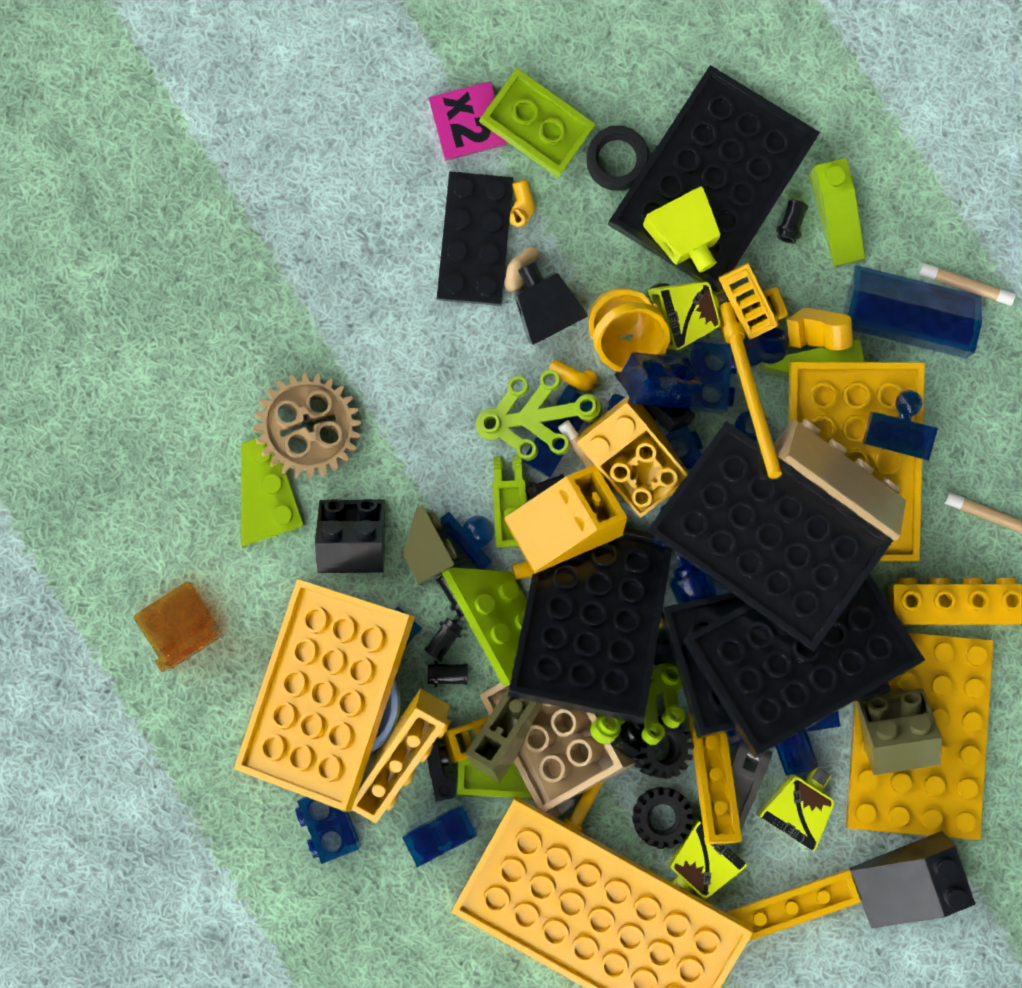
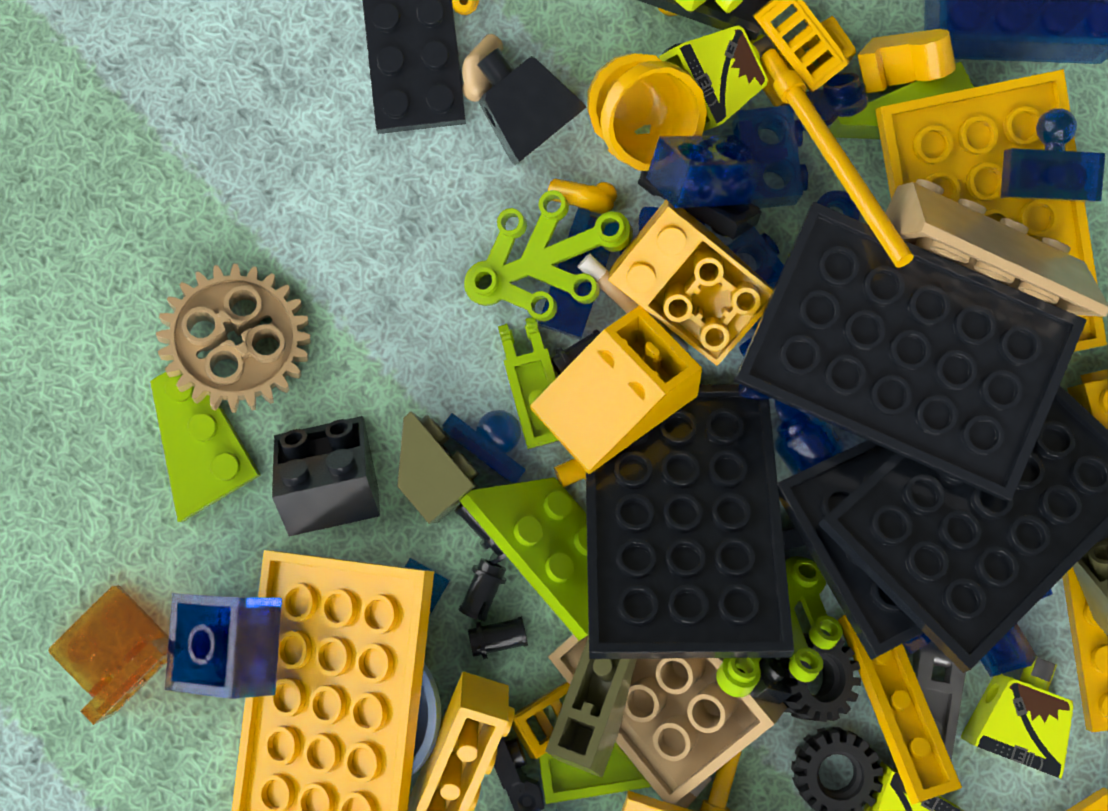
camera: 10 degrees left, 0 degrees up
none -> clear blue brick [165,593,282,699]

